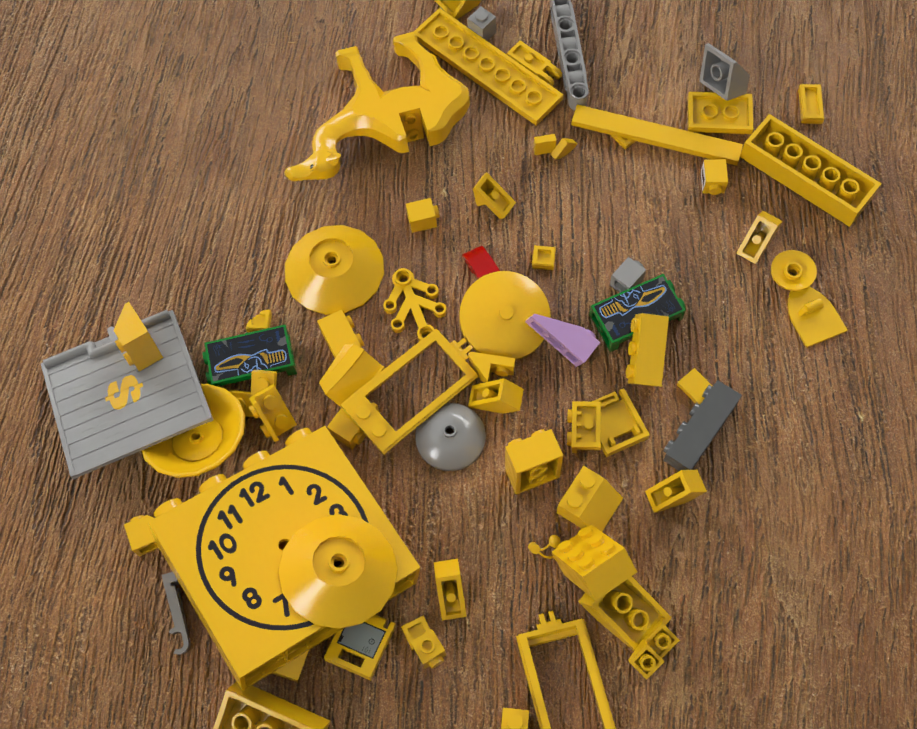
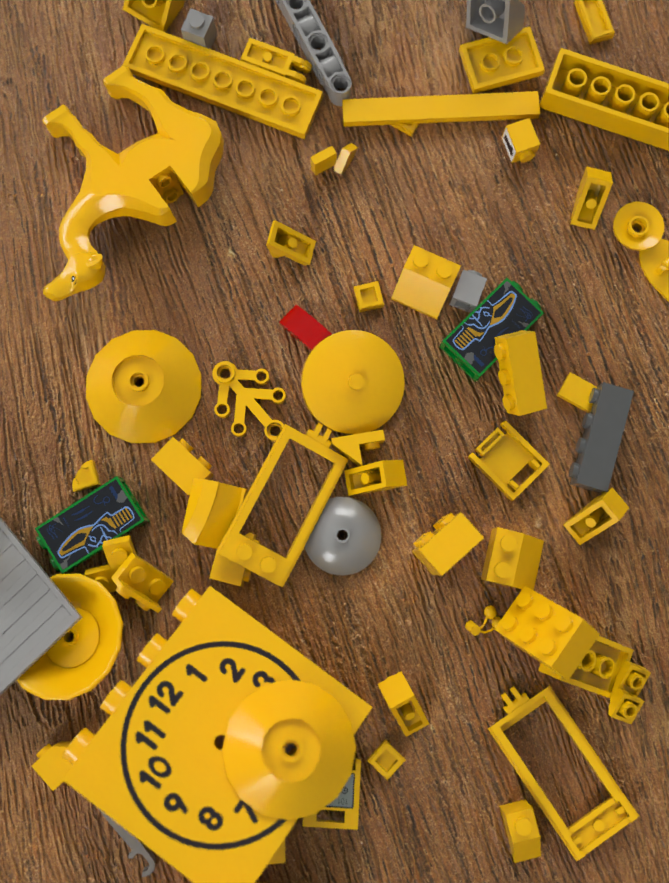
camera: 25 degrees left, 15 degrees up
yellow brick [405,198,440,233] -> none
yellow bracket [411,629,446,669] -> none
lavender slope [525,314,600,367] -> none
yellow bracket [567,401,601,453] -> none
none -> yellow slope [391,245,461,320]

